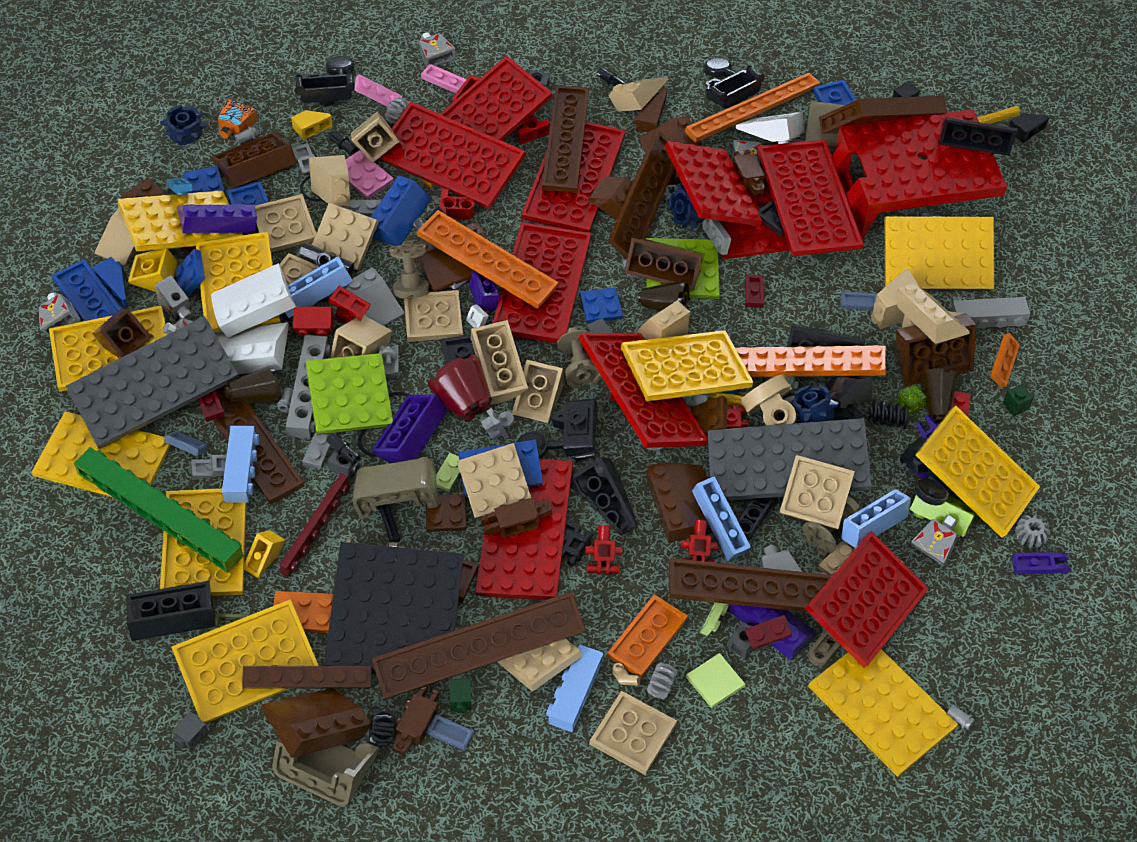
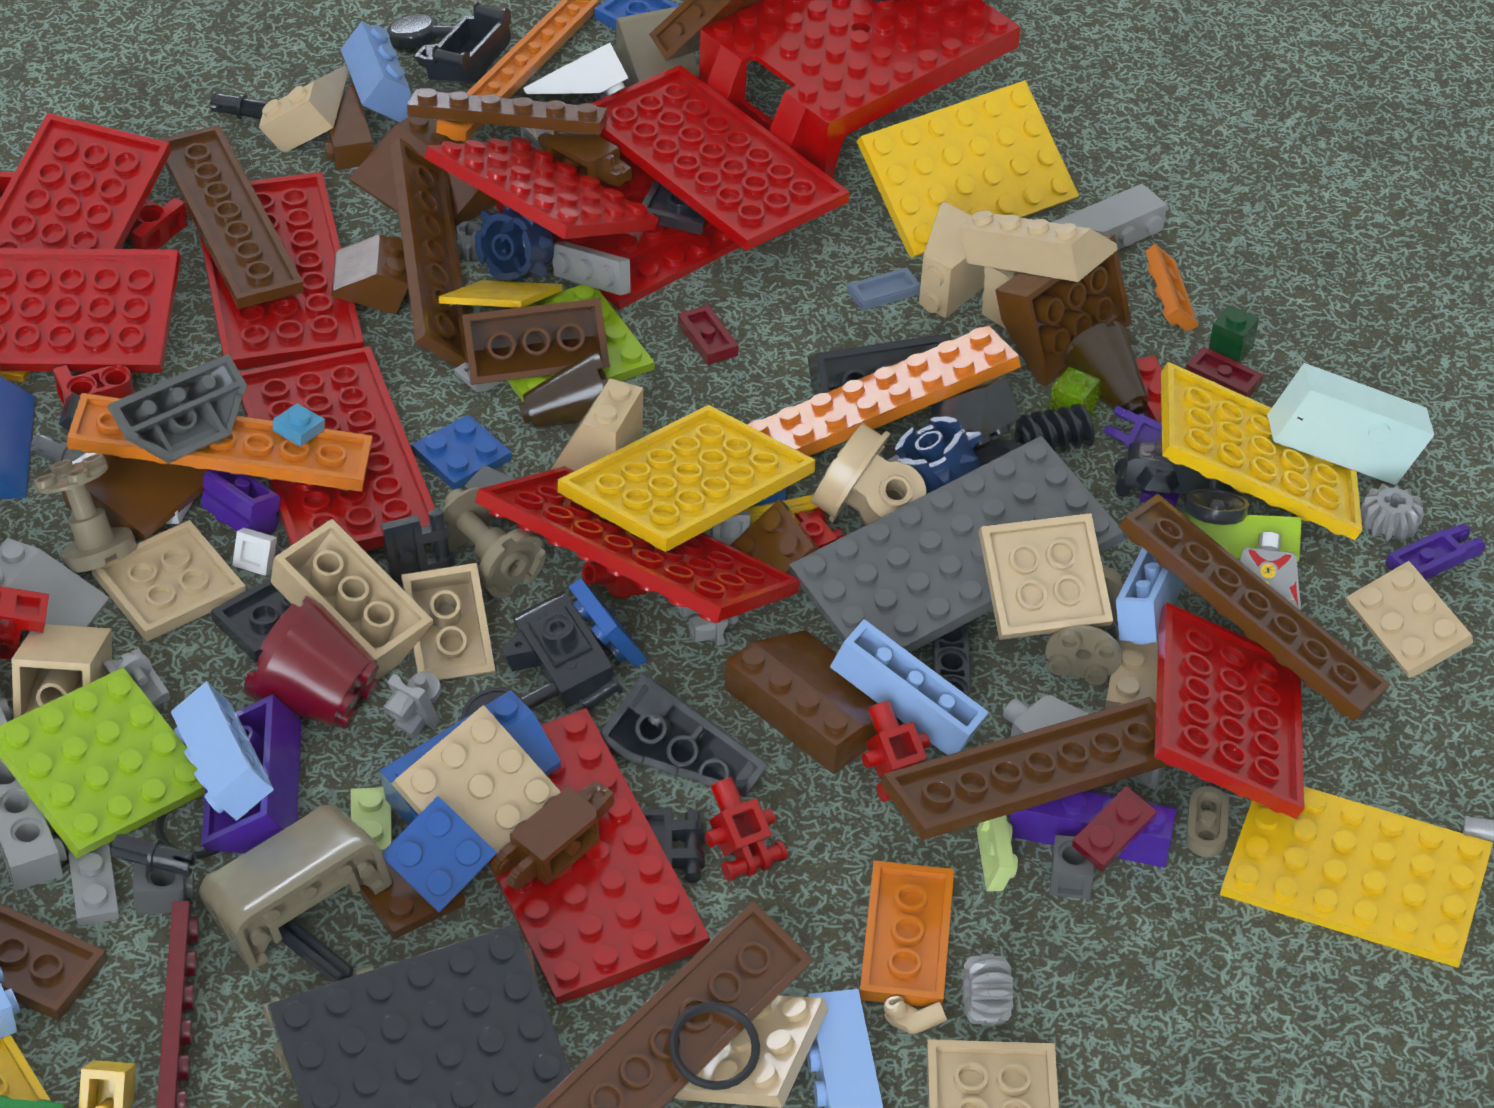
camera: 30 degrees left, 10 degrees down
yellowish green tile [686,653,745,708] -> none
none -> dark grey wedge [107,353,247,463]
none -> light blue brick [171,681,274,821]
none -> dark azure plate [272,403,325,447]
none -> medium blue slope [341,21,411,122]
none -> black plate [380,509,455,589]
none -> blue plate [382,796,497,913]
none -> reddish brown plate [407,88,607,135]
none -> yellow piece [439,280,563,308]
none -> blue plate [569,578,648,668]
none -> black tyre [669,1002,760,1090]
none -> reddish brown plate [1118,494,1391,722]
none -> dark red plate [1186,346,1264,398]
none -> light aqua brick [1267,363,1435,485]
none -> tan plate [1346,561,1473,678]

